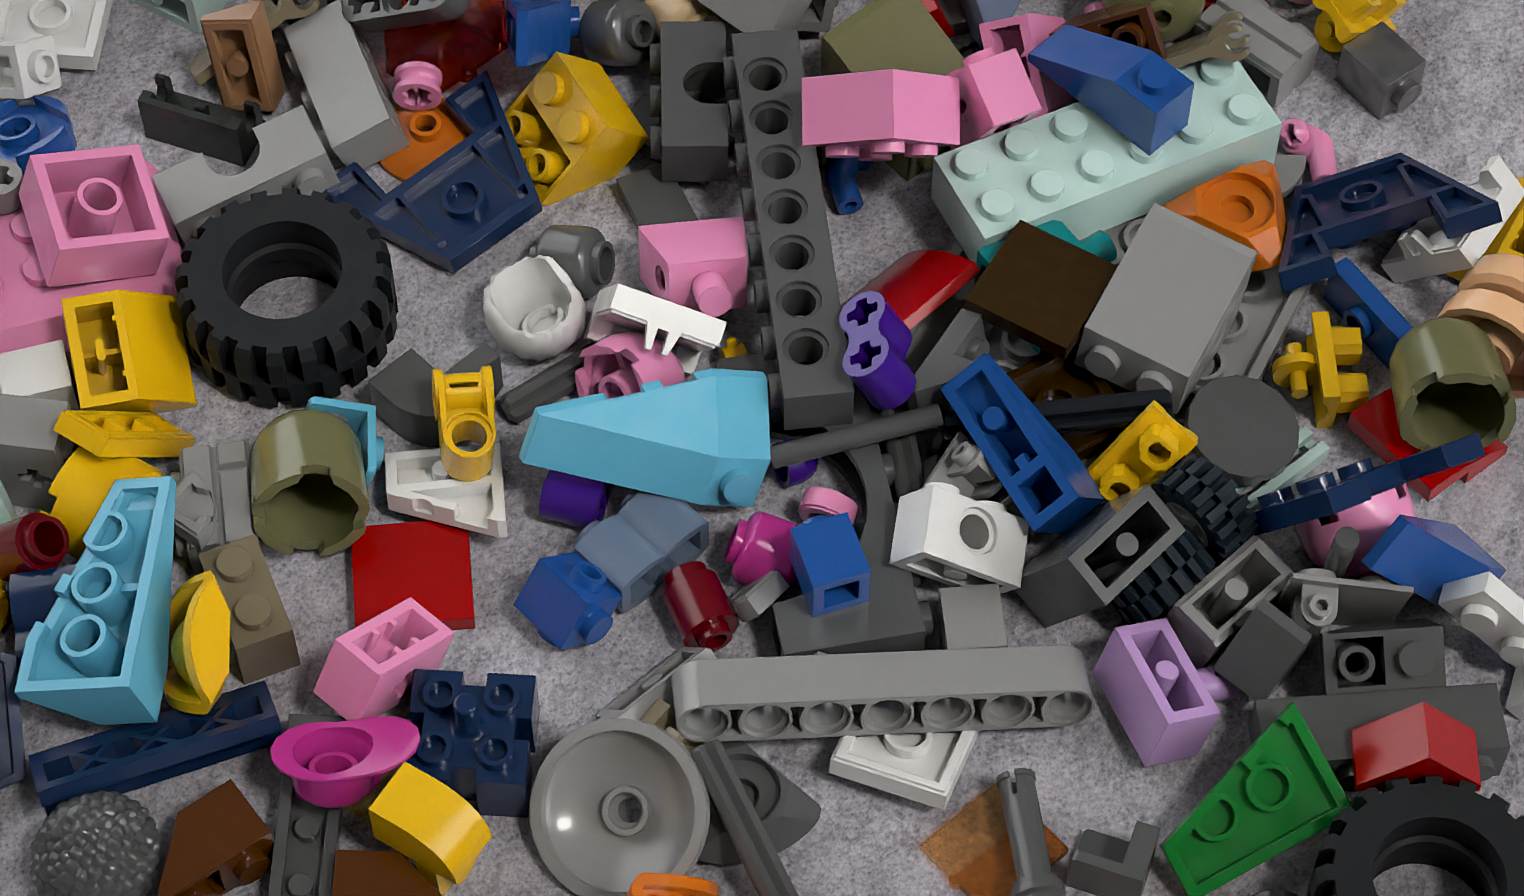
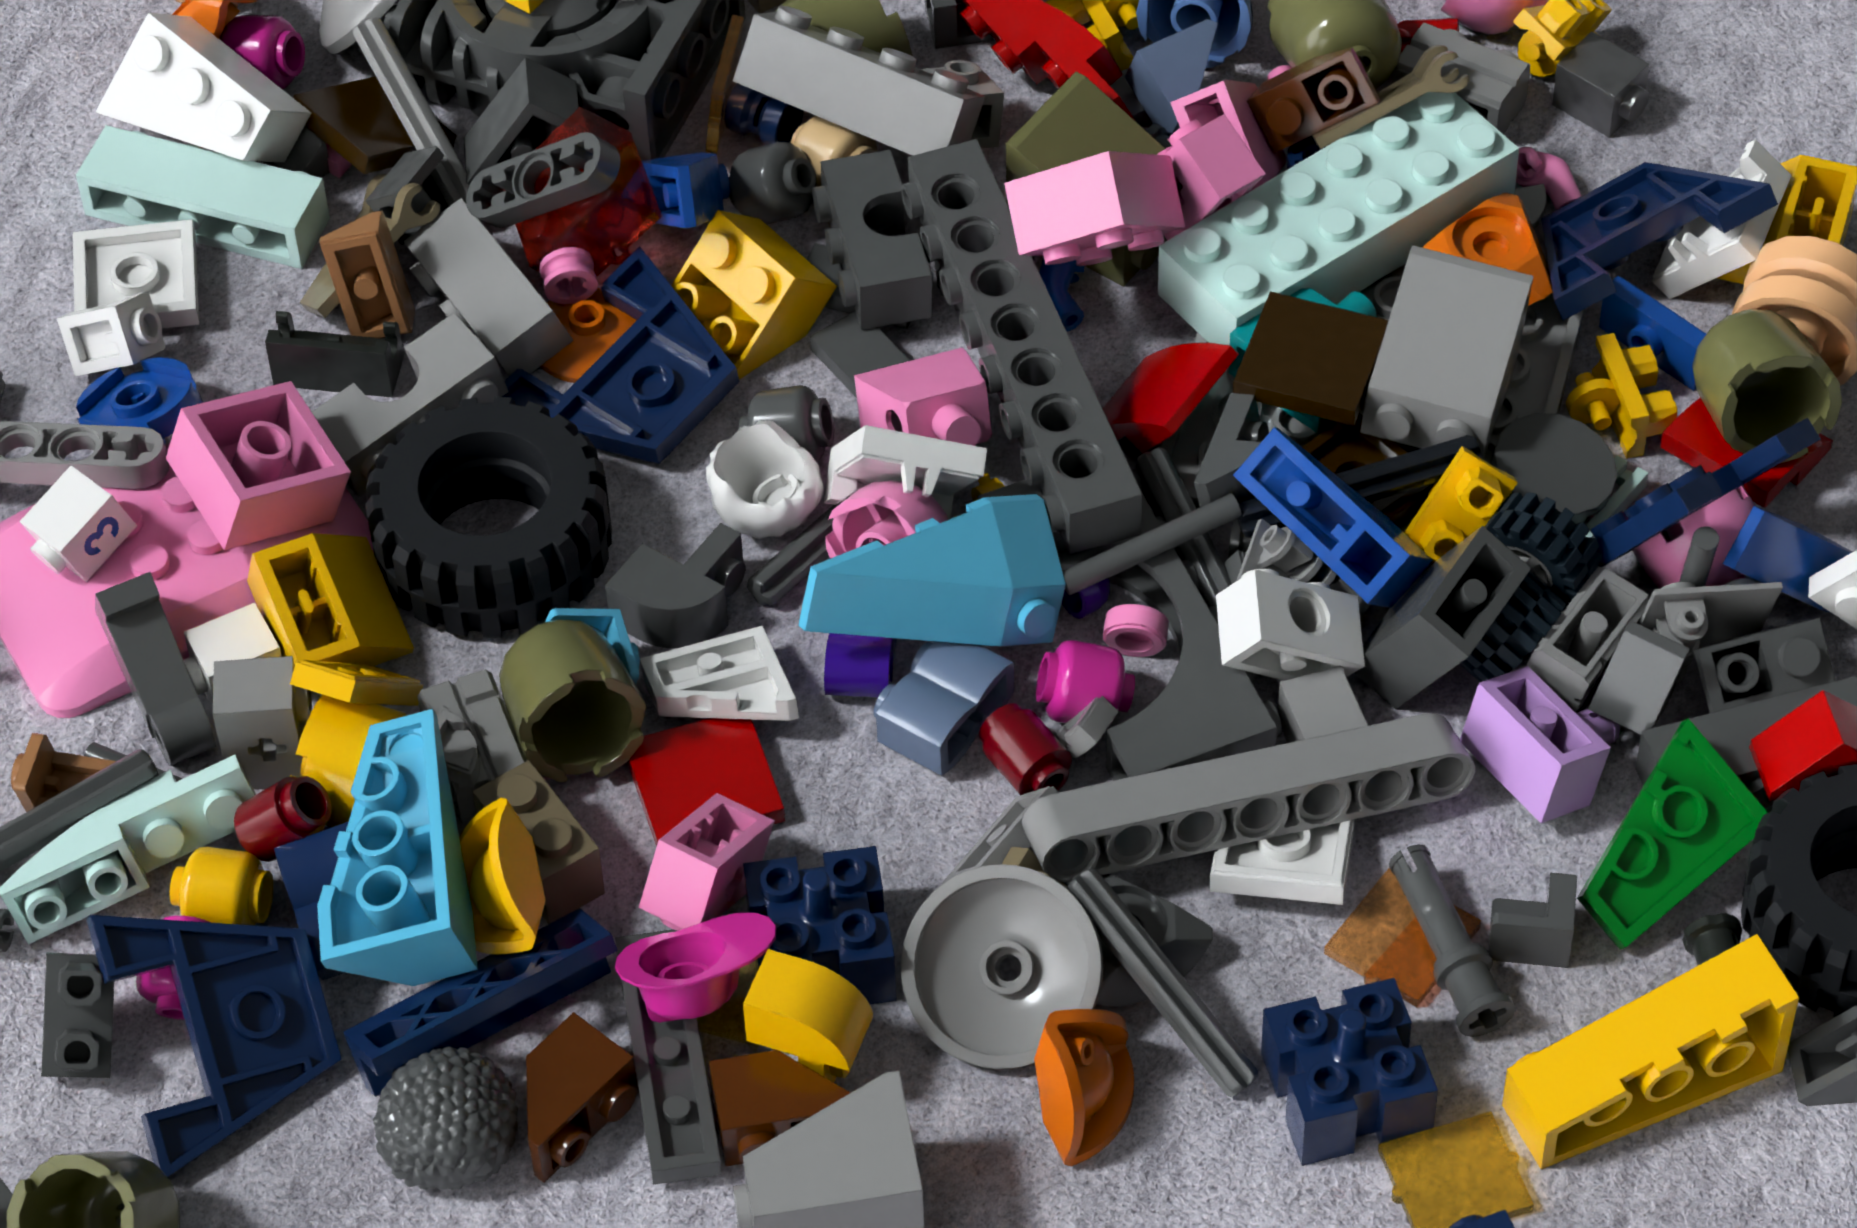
camera: 10 degrees left, 5 degrees down
yellow piece [432,365,496,482] -> none
blue brick [513,552,623,650] -> none
blue brick [790,512,871,618] -> none
dark purple axle [839,291,916,410] -> none
blue slope [1028,24,1194,156] -> none

